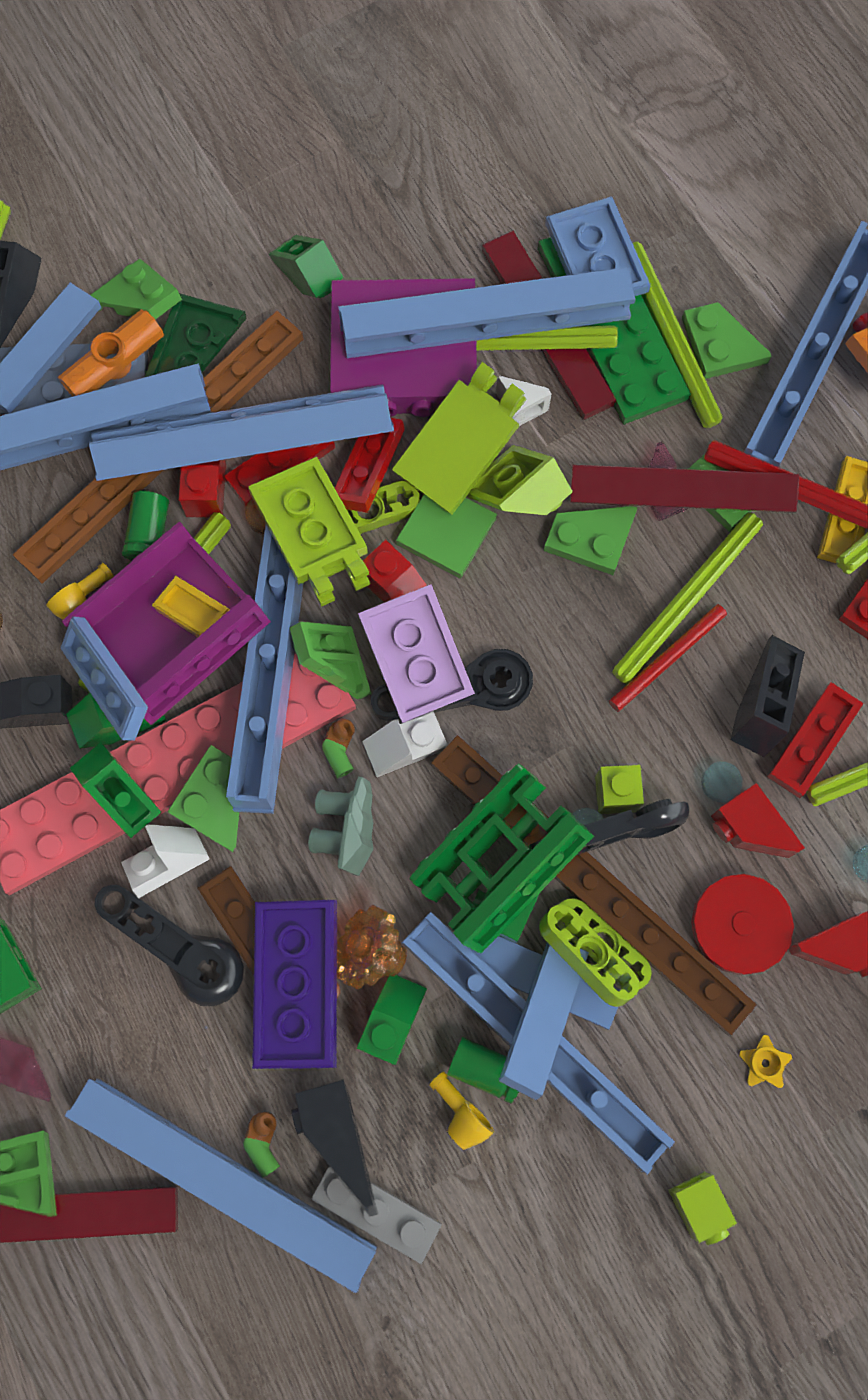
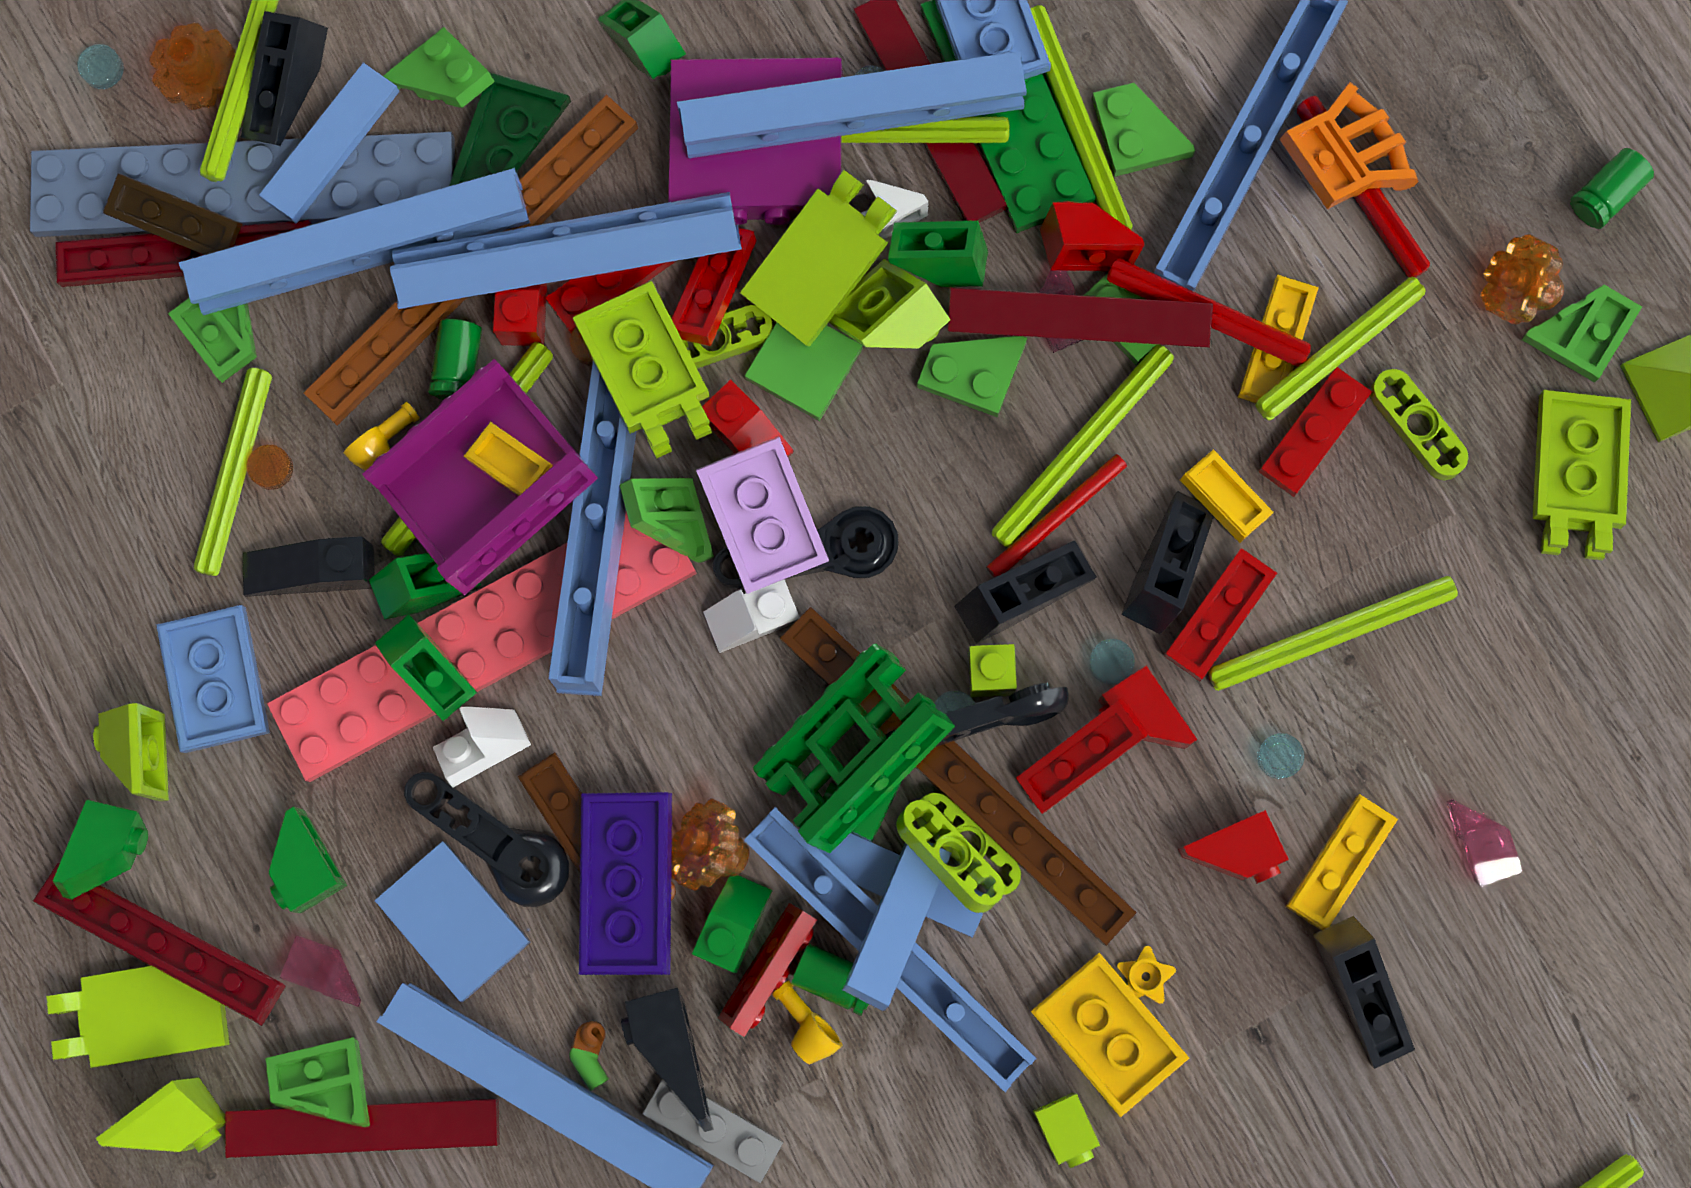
camera: 10 degrees right, 5 degrees up
orange piece [57,309,164,397] -> none
medium blue tile [61,617,148,740] -> none
bright green wing [168,745,239,852] -> none
sand green connector [308,776,374,876] -> none
arm [322,719,355,778] -> none
red wheel [691,874,794,976] -> none
none -> medium blue tile [375,841,531,1002]
none -> red plate [718,903,817,1037]
none -> green slope [888,221,988,287]
none -> black slope [954,540,1097,644]
none -> red plate [1016,698,1149,814]
none -> yellow tile [1031,952,1189,1118]
none -> red slope [1040,201,1145,271]
none -> yellow tile [1180,449,1274,543]

